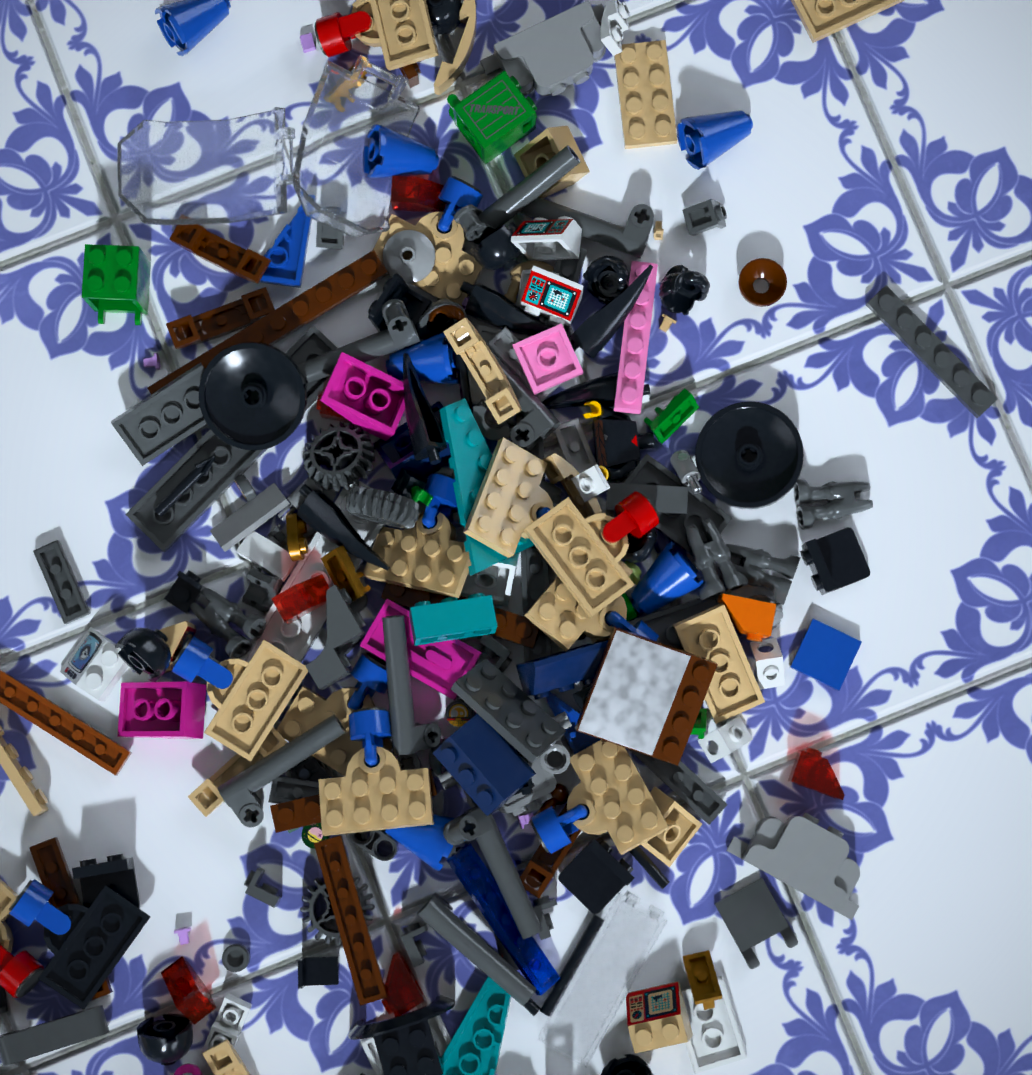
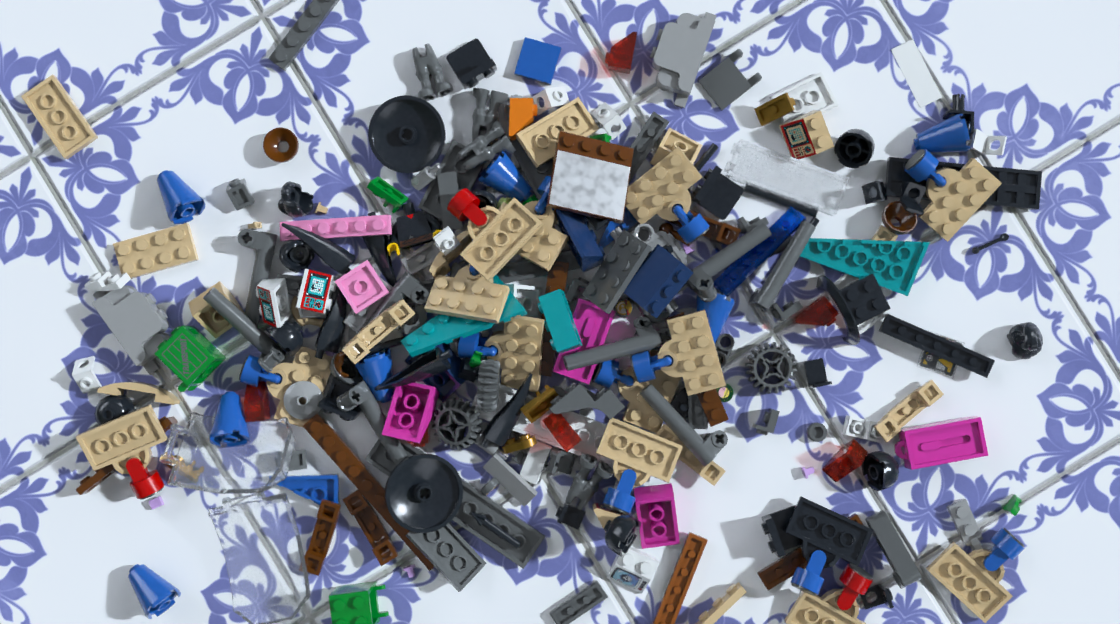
camera: 100 degrees left, 5 degrees up
reddish brown plate [314,835,388,1006] -> none

